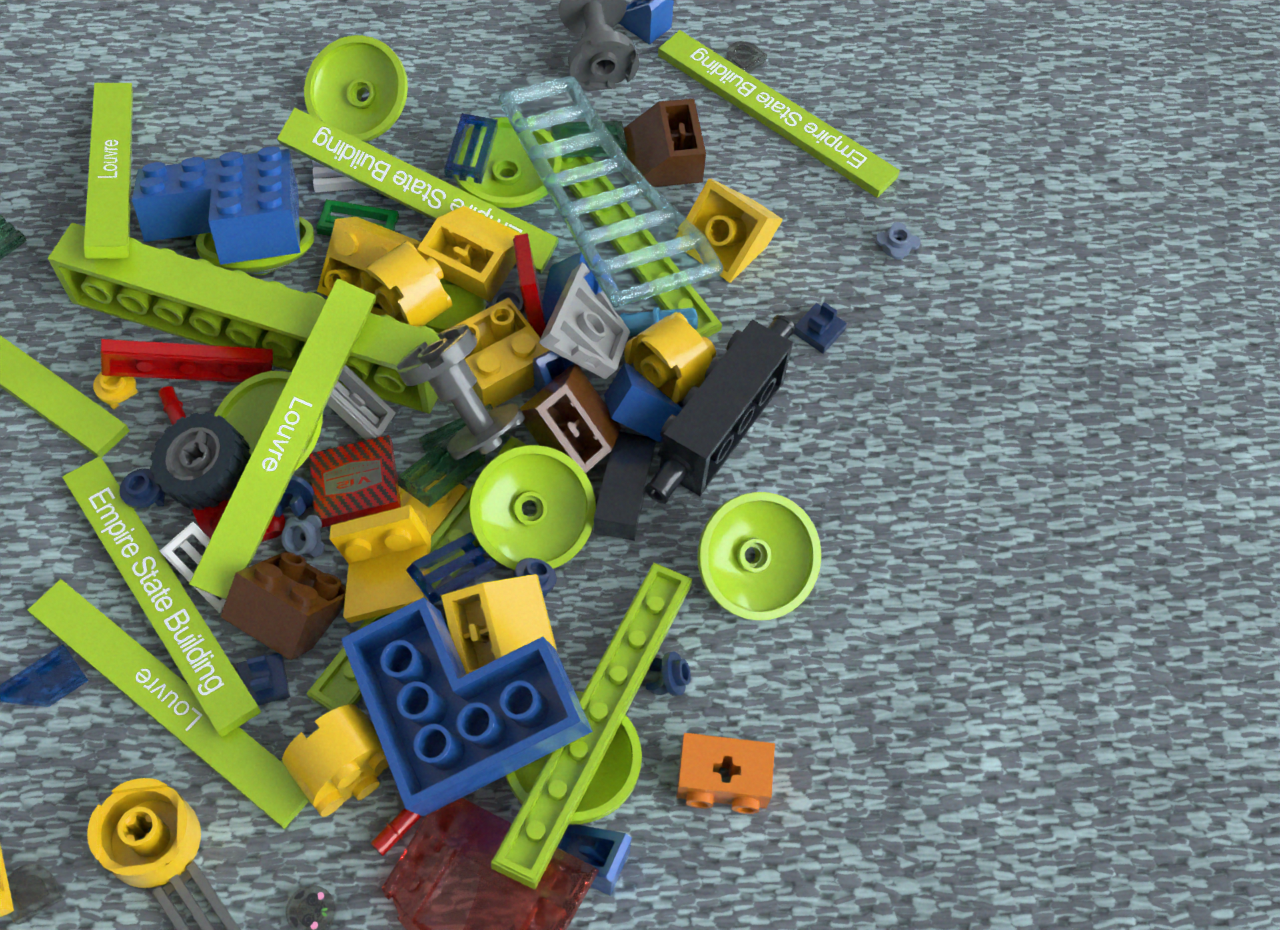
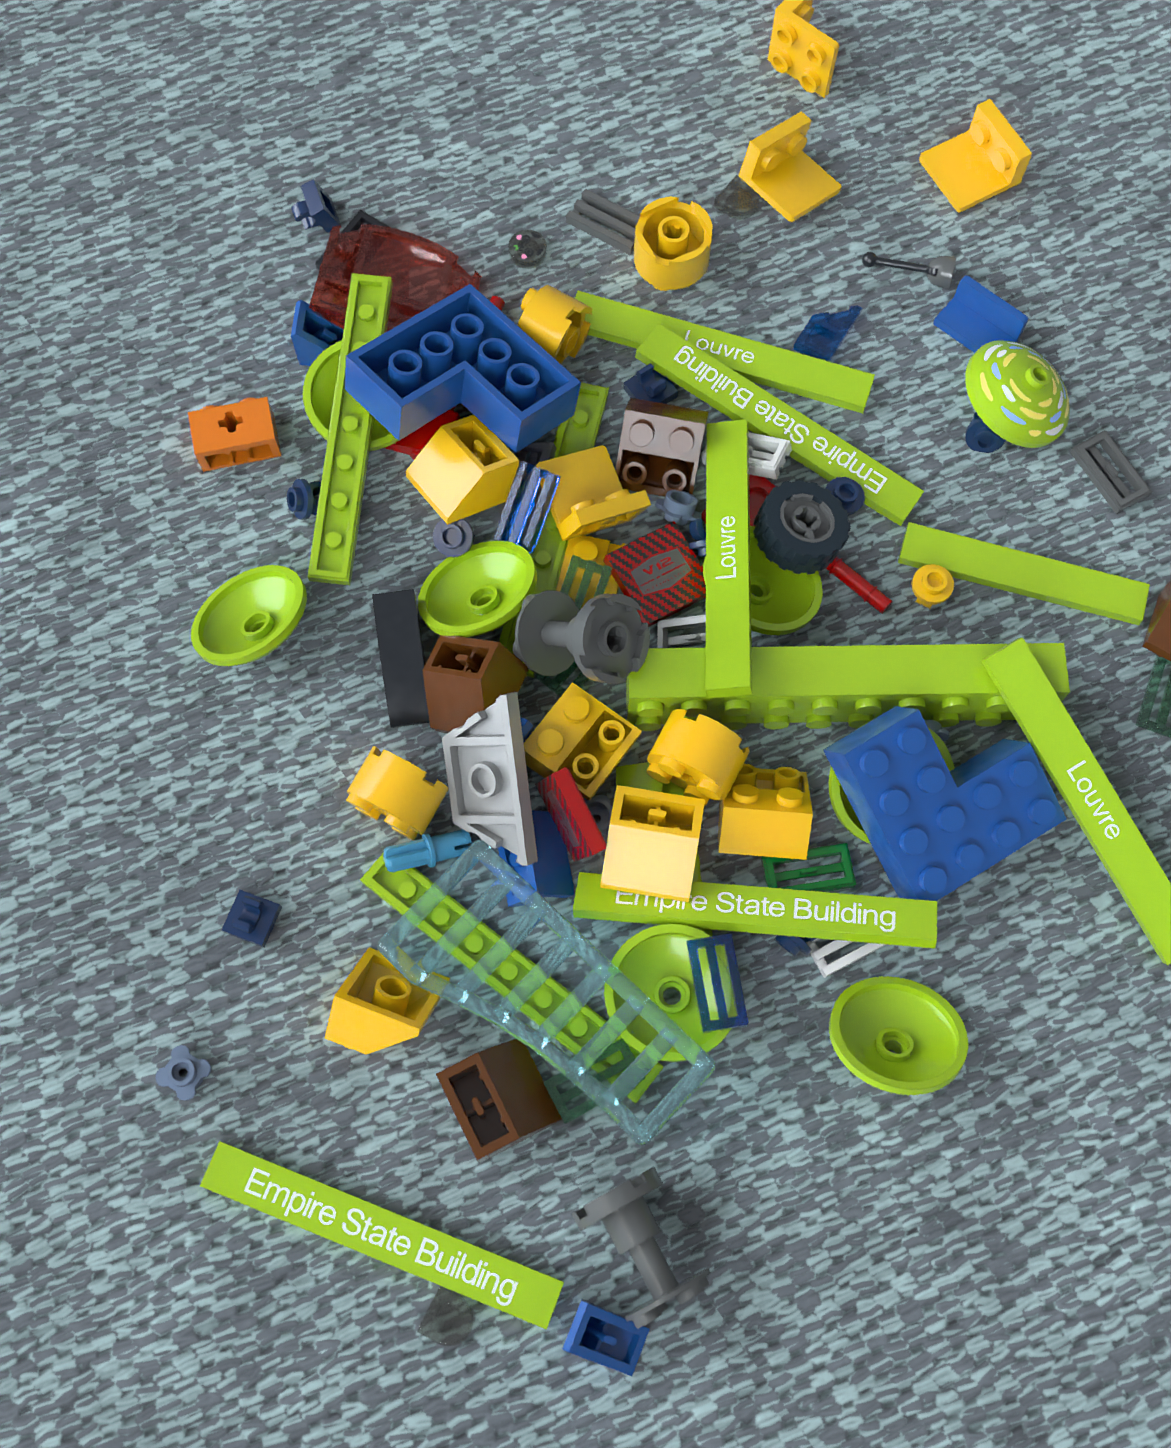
camera: 165 degrees right, 10 degrees up
red tile [101,339,273,383] -> none
blue slope [604,363,682,442] -> none
black brick [645,315,795,504] -> none

